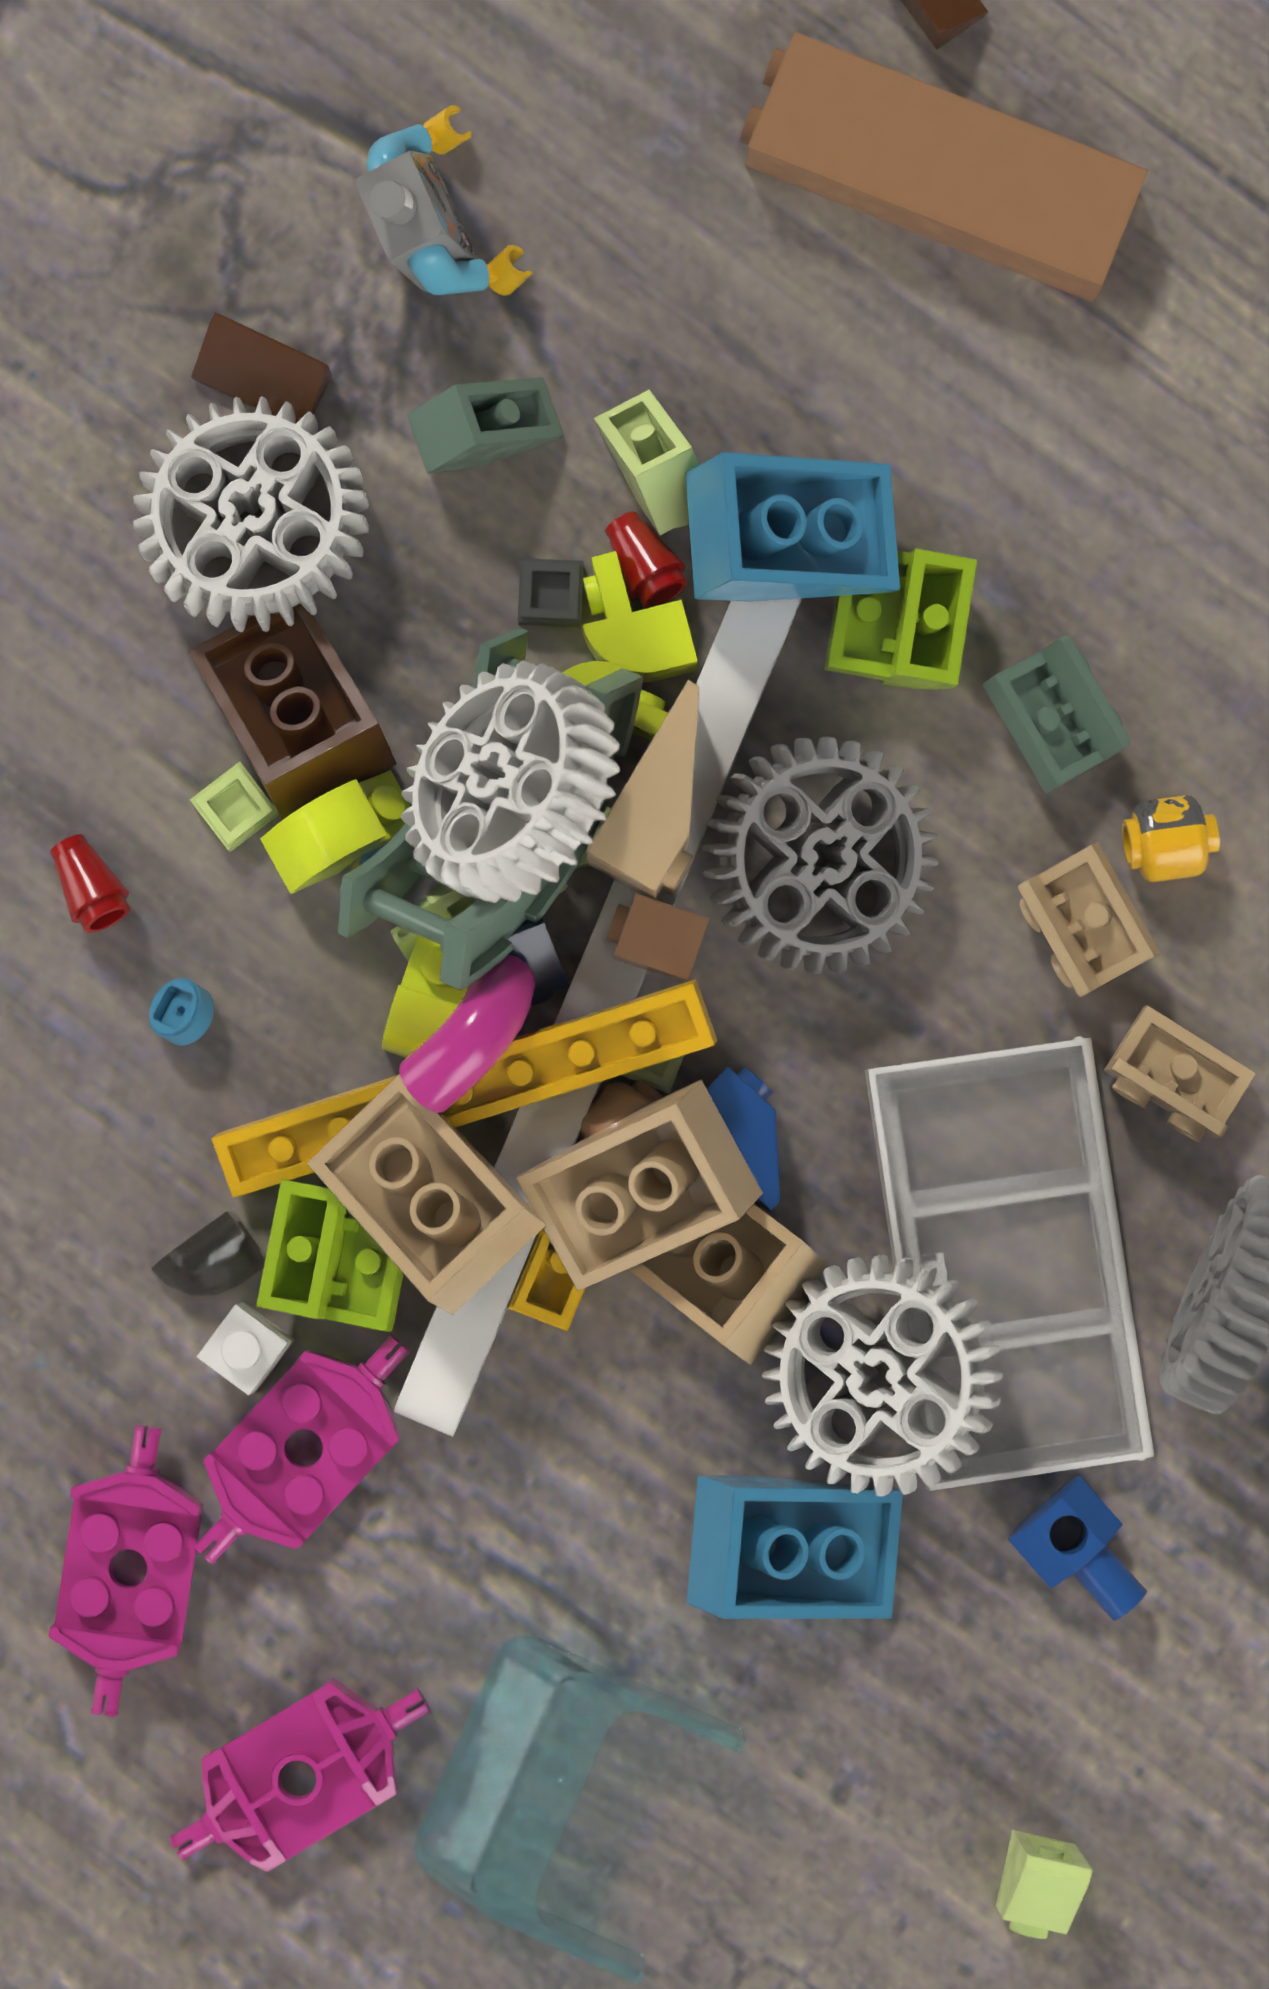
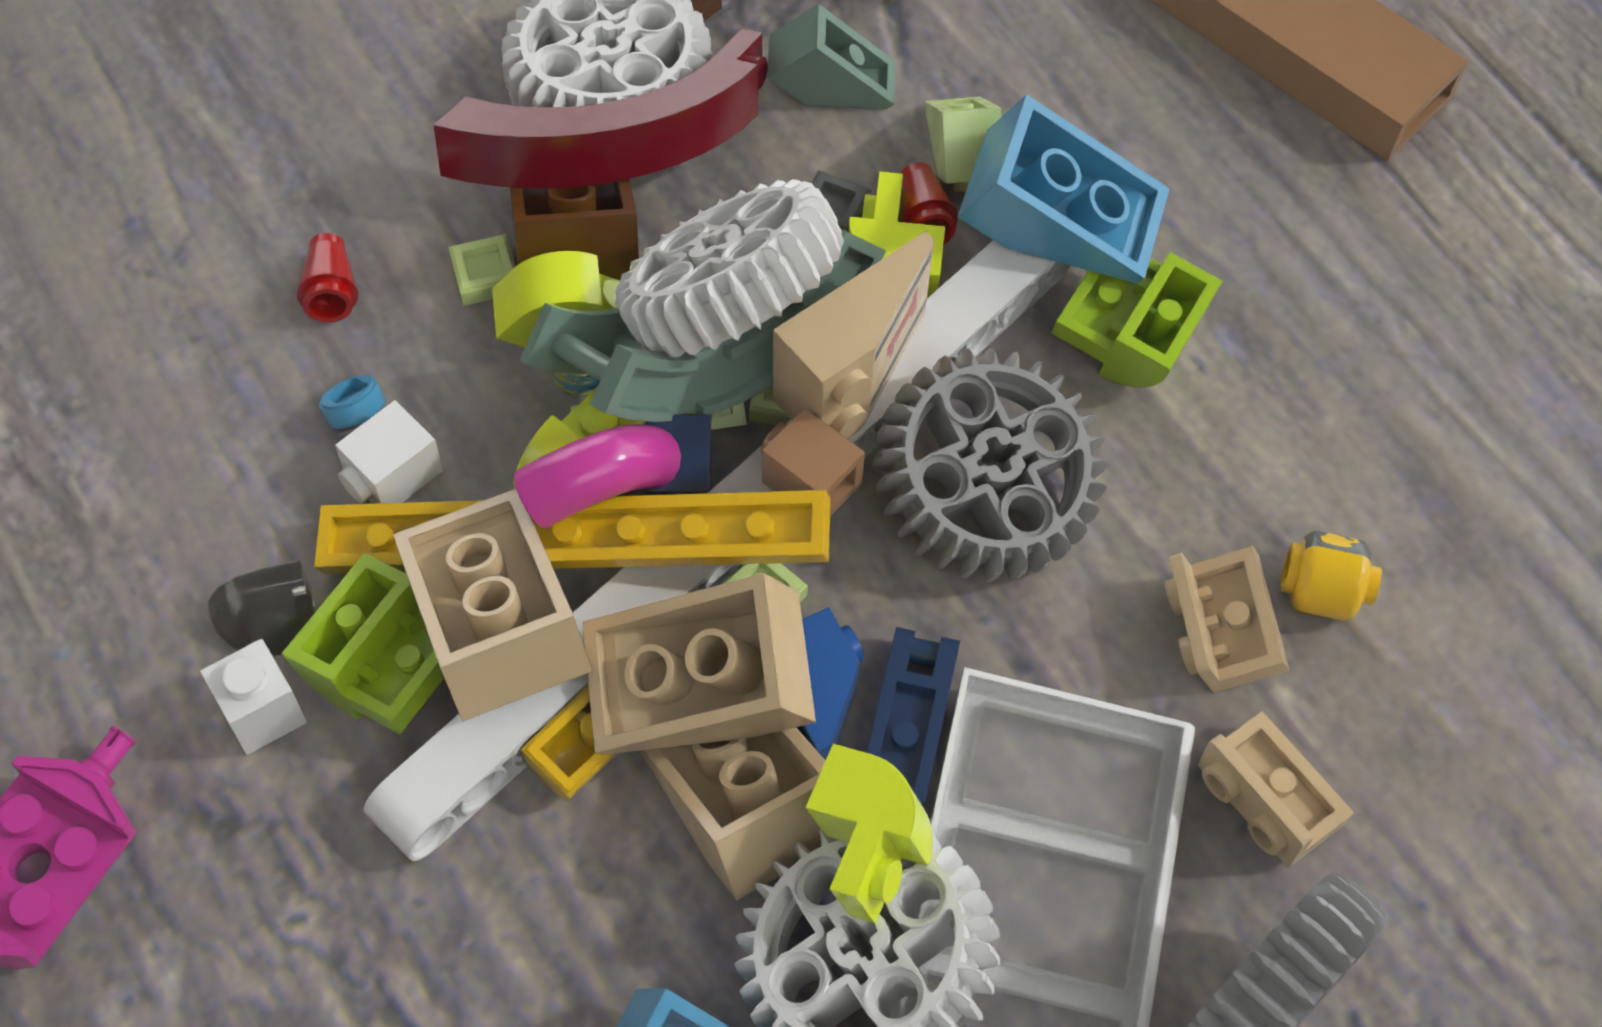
camera: 20 degrees right, 25 degrees down
dark pink plate [194,1334,411,1565] -> none
sand green bracket [982,635,1131,794] -> none
none -> white brick [335,400,443,504]
none -> dark red arch [433,28,768,188]
none -> neon yellow brick [805,744,933,924]
none -> dark blue plate [867,627,961,808]

